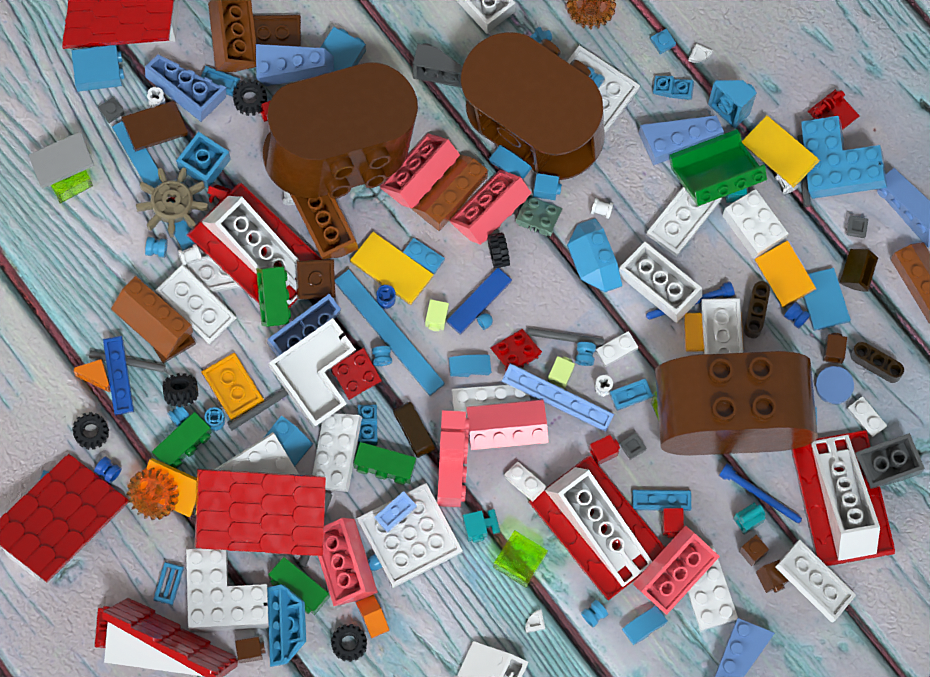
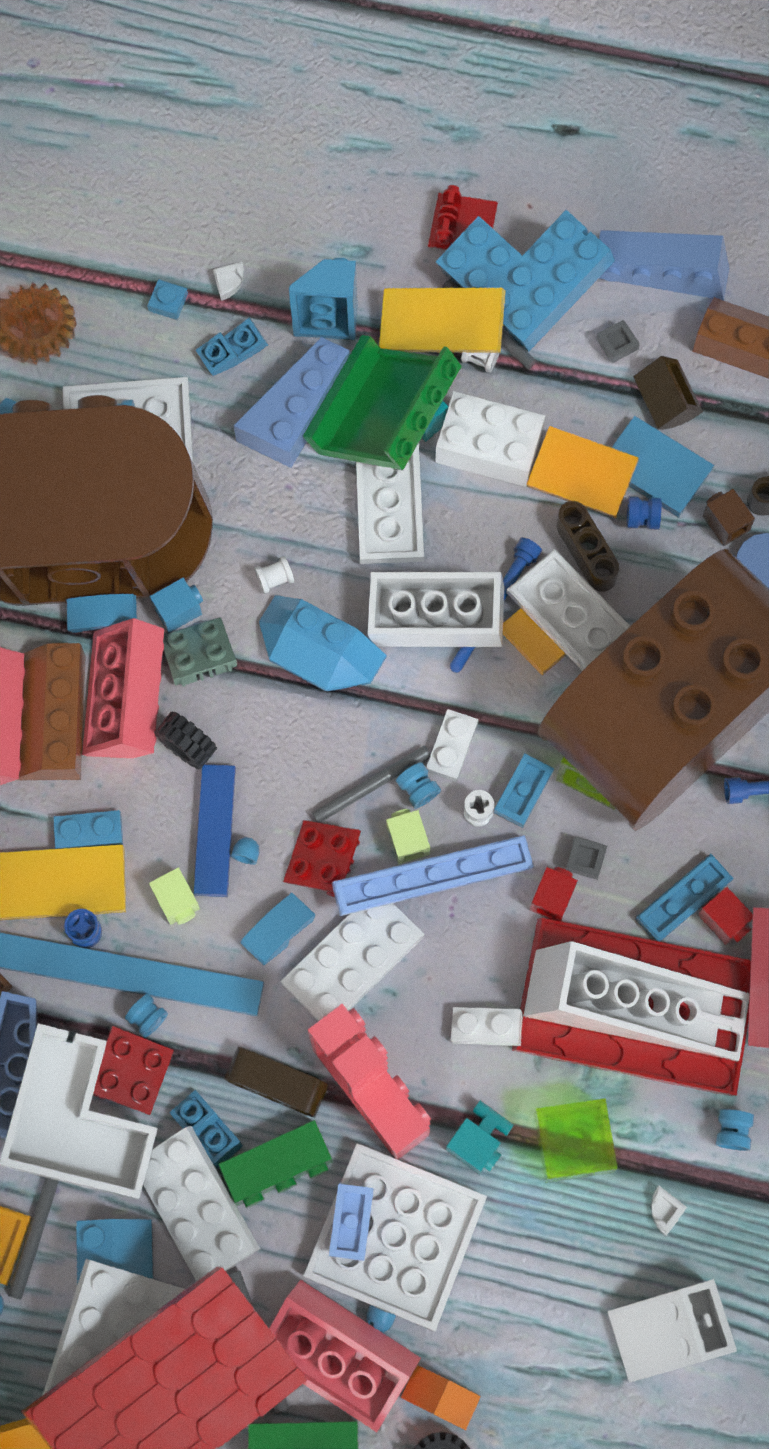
camera: 35 degrees left, 0 degrees up
coral slope [466,399,549,450] -> none

